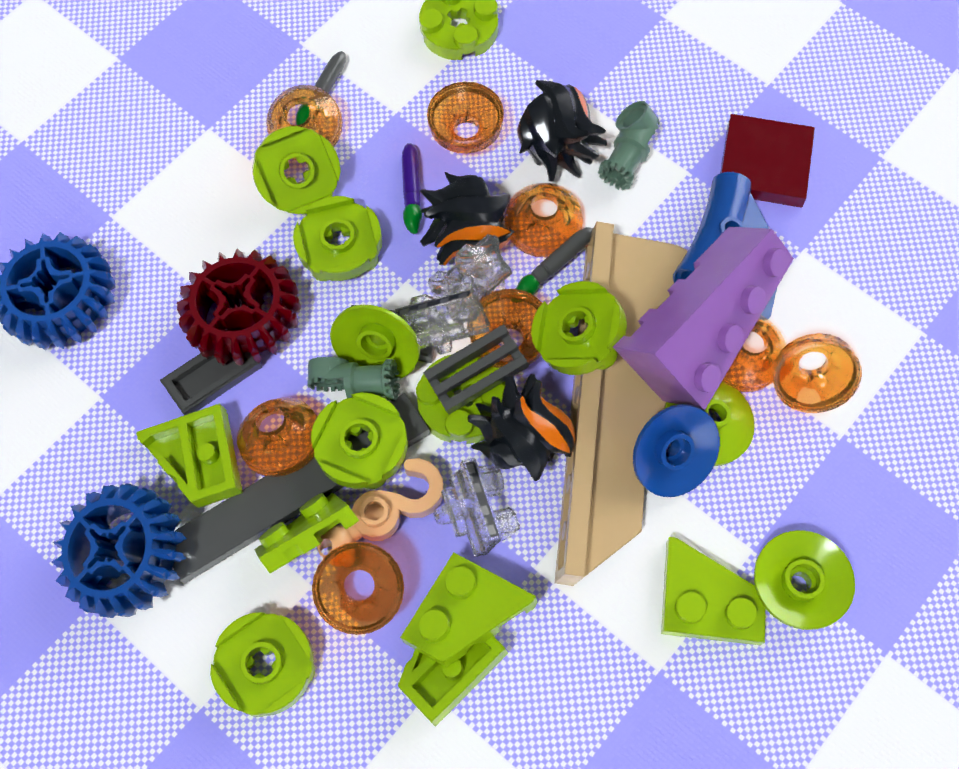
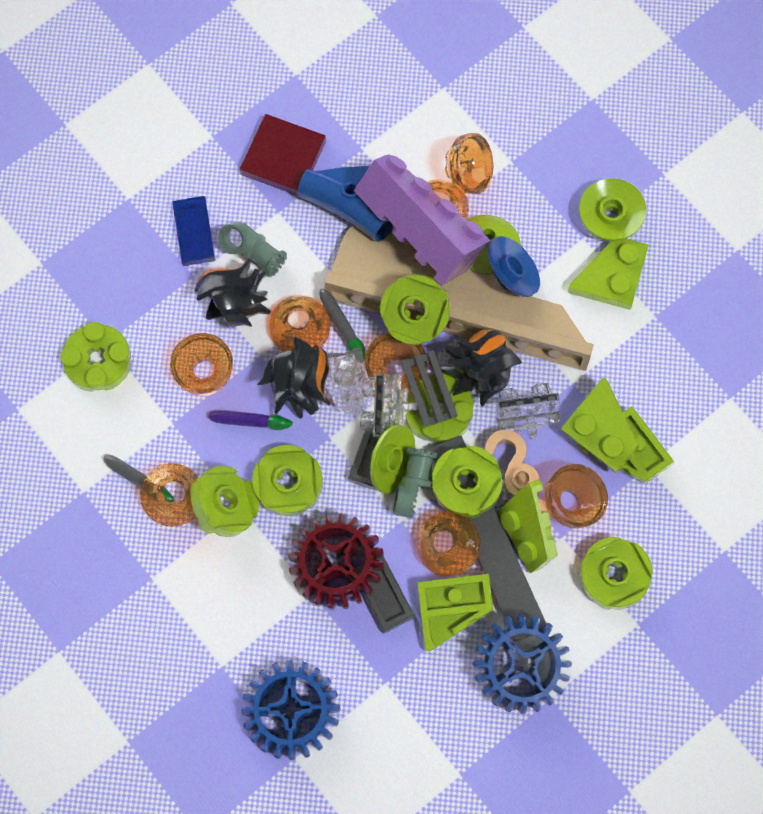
camera: 80 degrees left, 5 degrees up
none -> clear blue tile [172,196,216,267]

